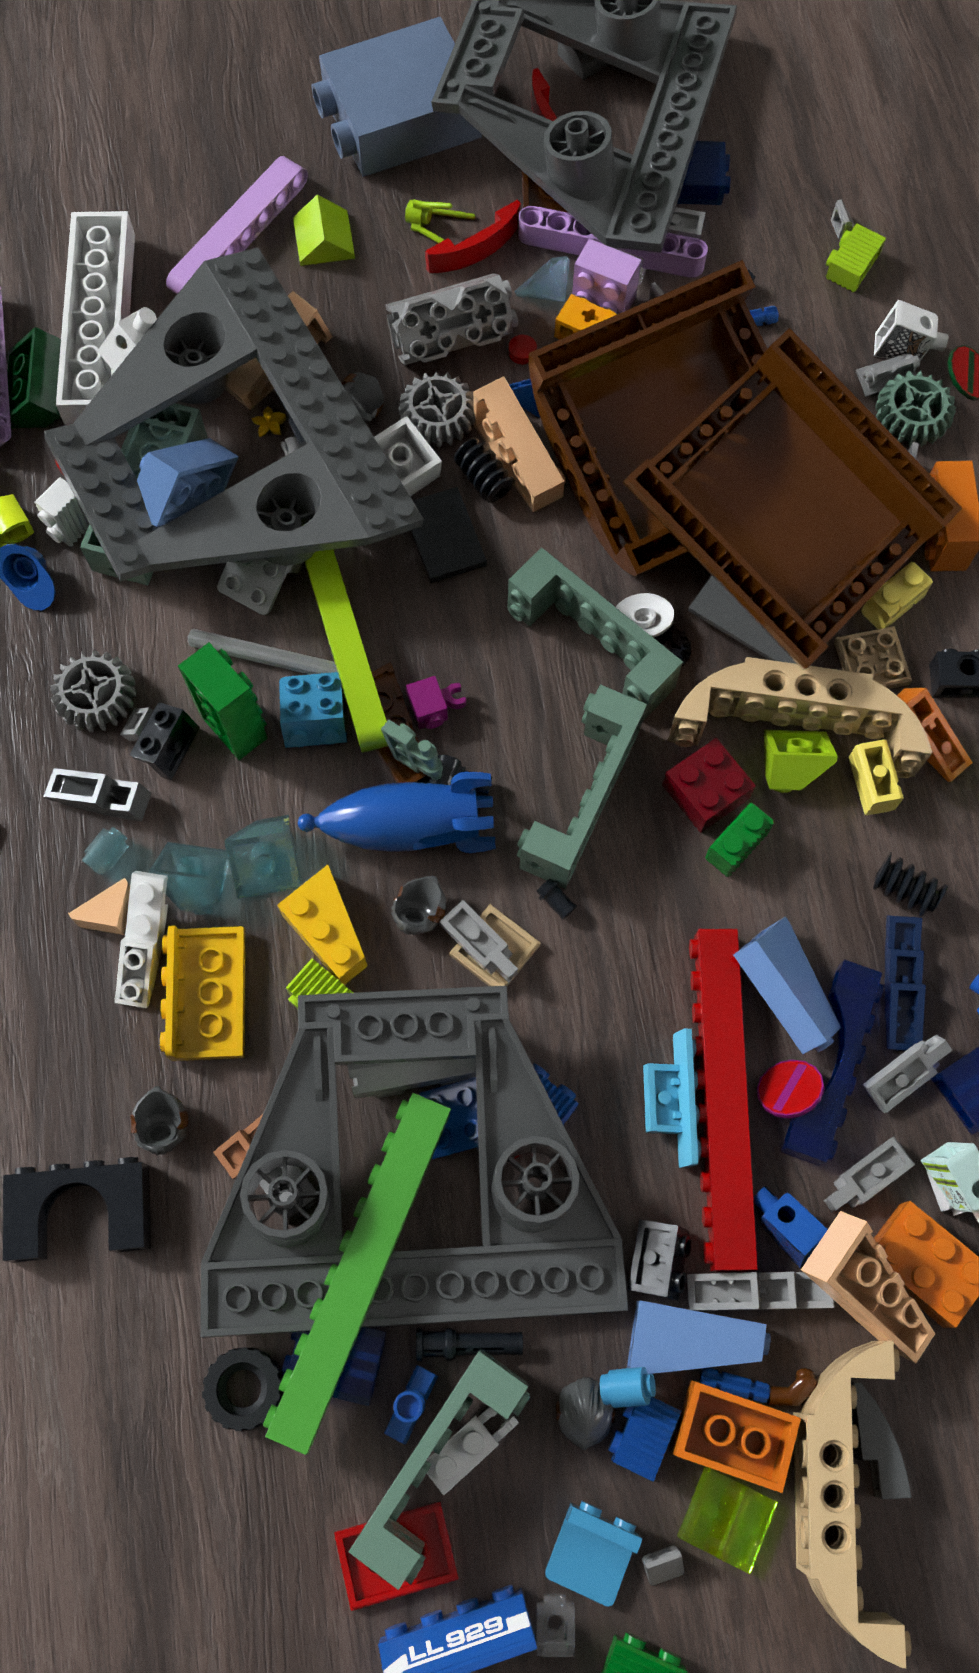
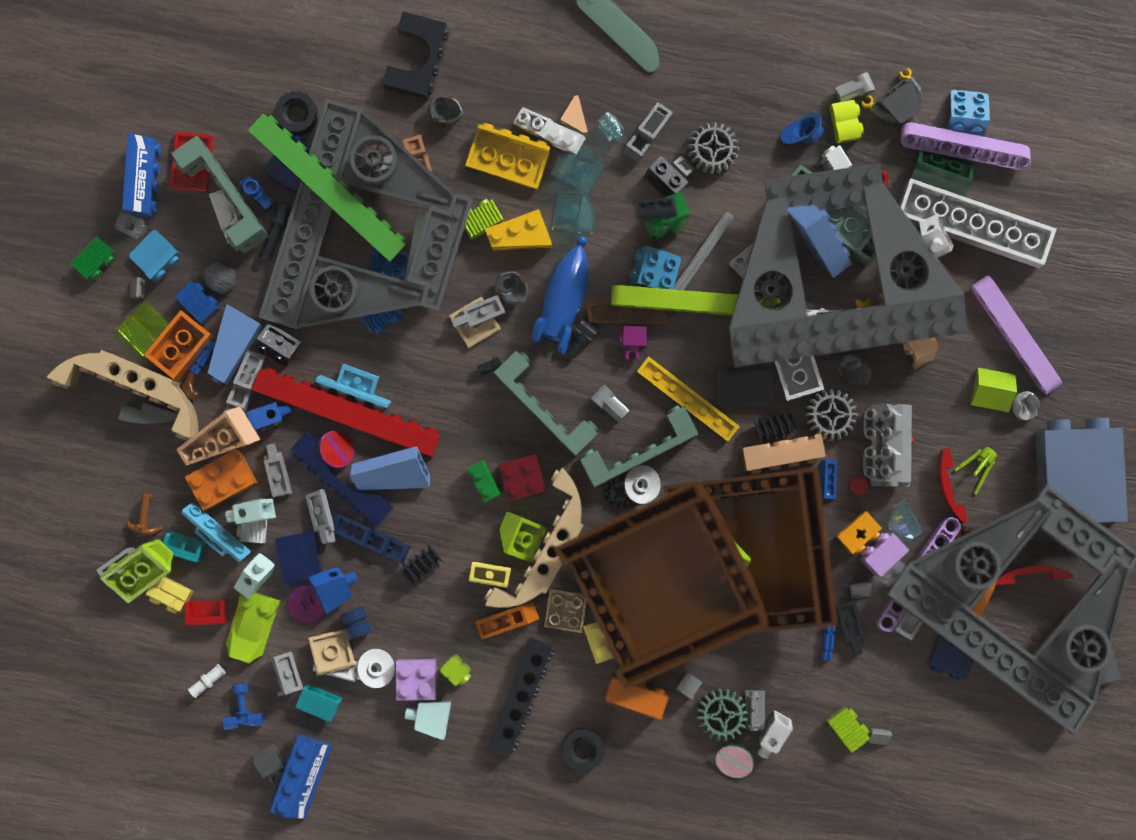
camera: 115 degrees right, 15 degrees up
sand green plate [381,720,443,780] -> none
dark azure brick [600,1367,656,1408] -> none
none -> light grey piece [590,384,629,422]
none -> black bracket [635,197,677,221]
none -> yellow plate [637,356,740,442]
none -> light grey hair [1012,391,1040,420]

